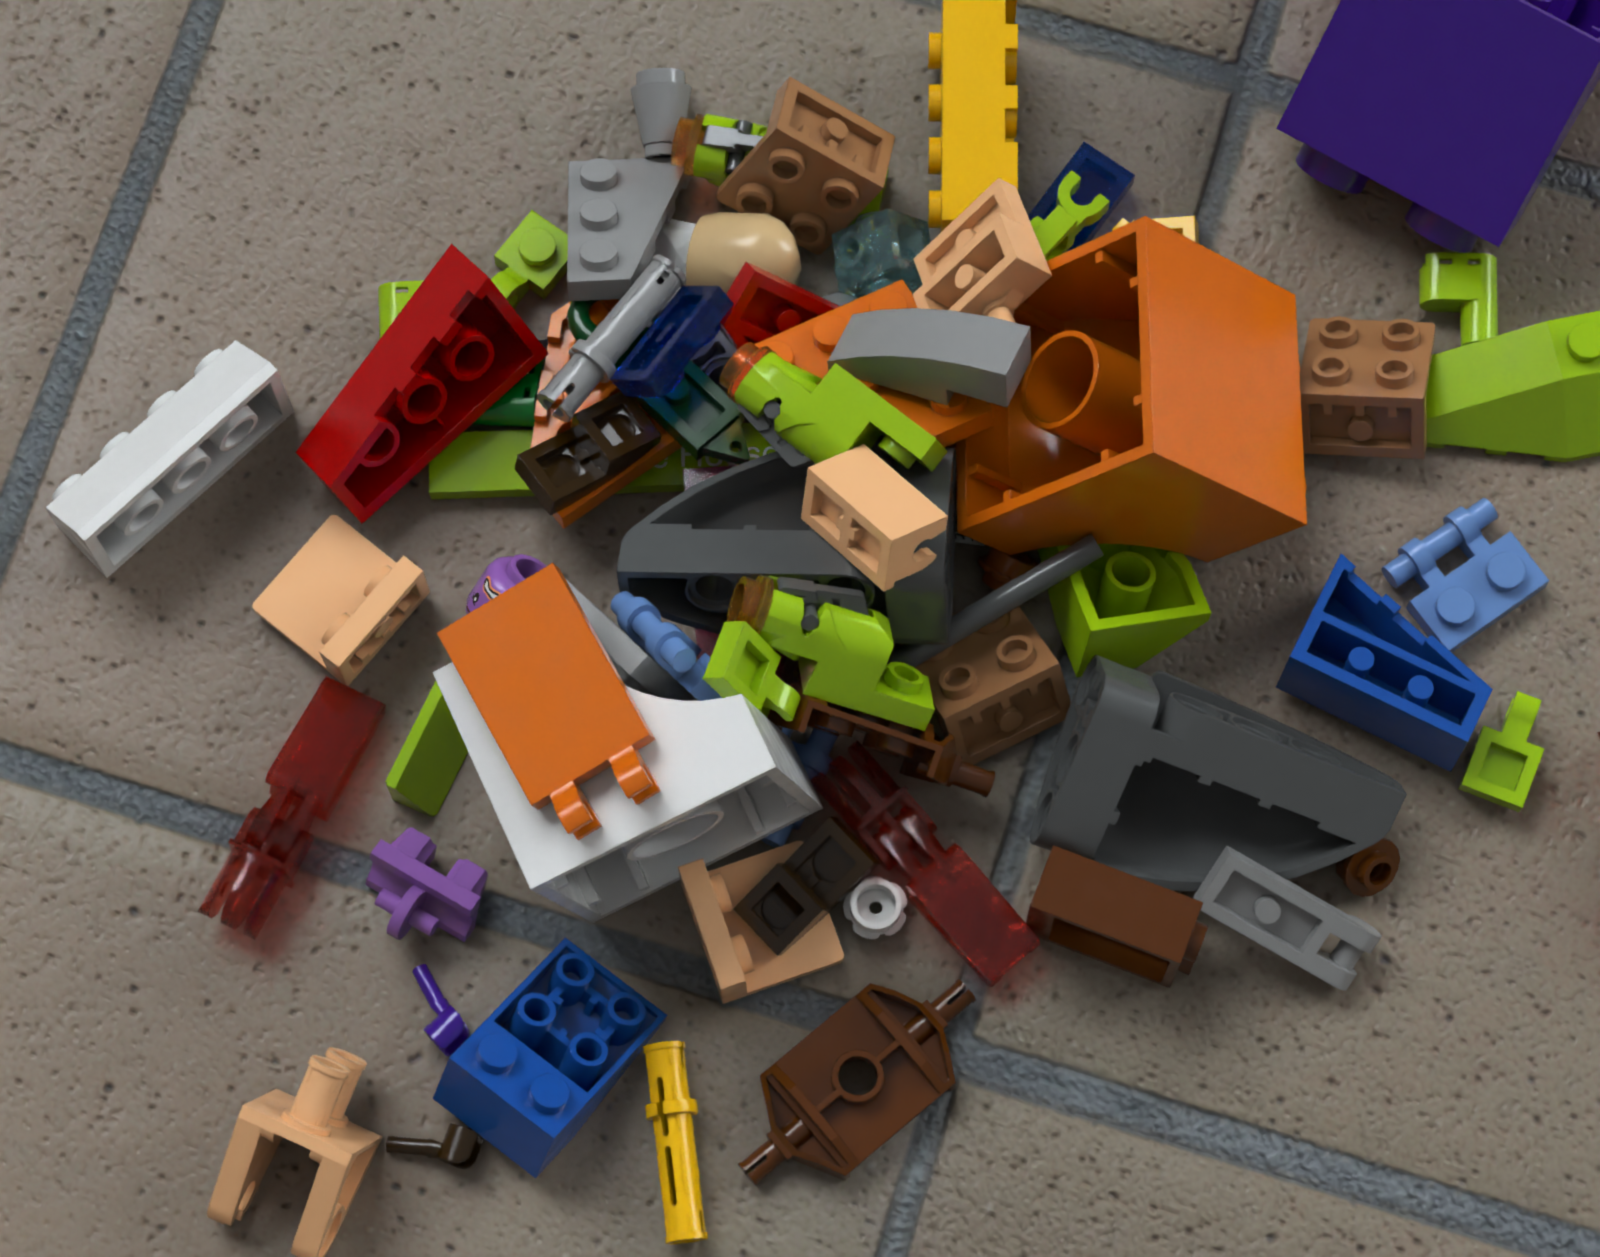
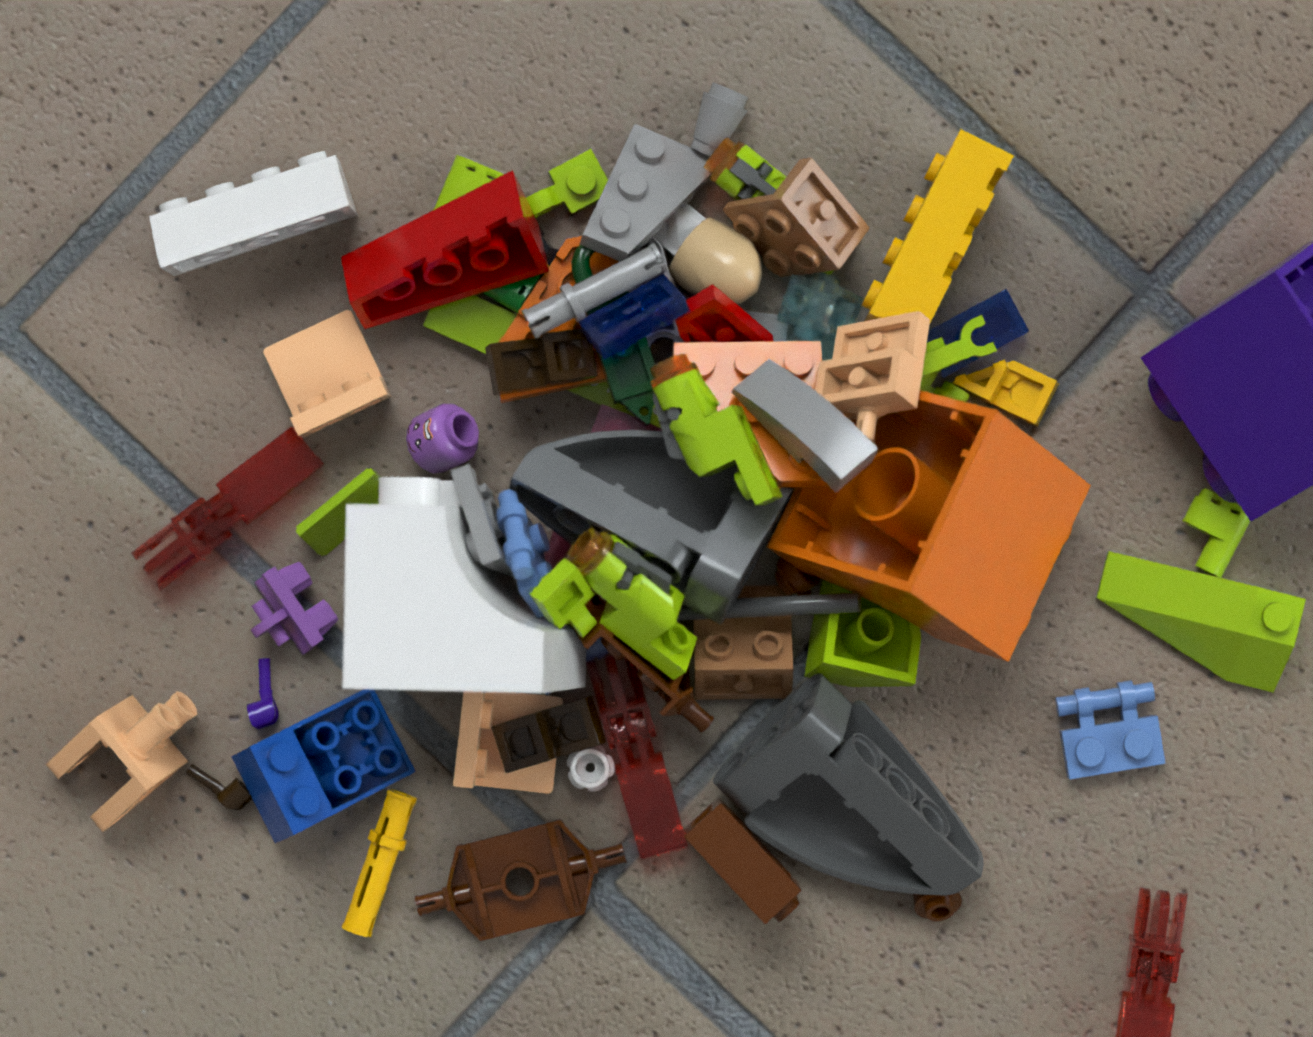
camera: 25 degrees right, 15 degrees up
orange tile [437,563,661,840] -> none
light nougat hinge [801,444,948,592] -> none
light grey plate [1193,845,1382,991] -> none
blue wedge [1276,554,1493,772] -> none
medium nougat bracket [1300,316,1435,459] -> none
lime plate [1458,691,1544,812] -> none

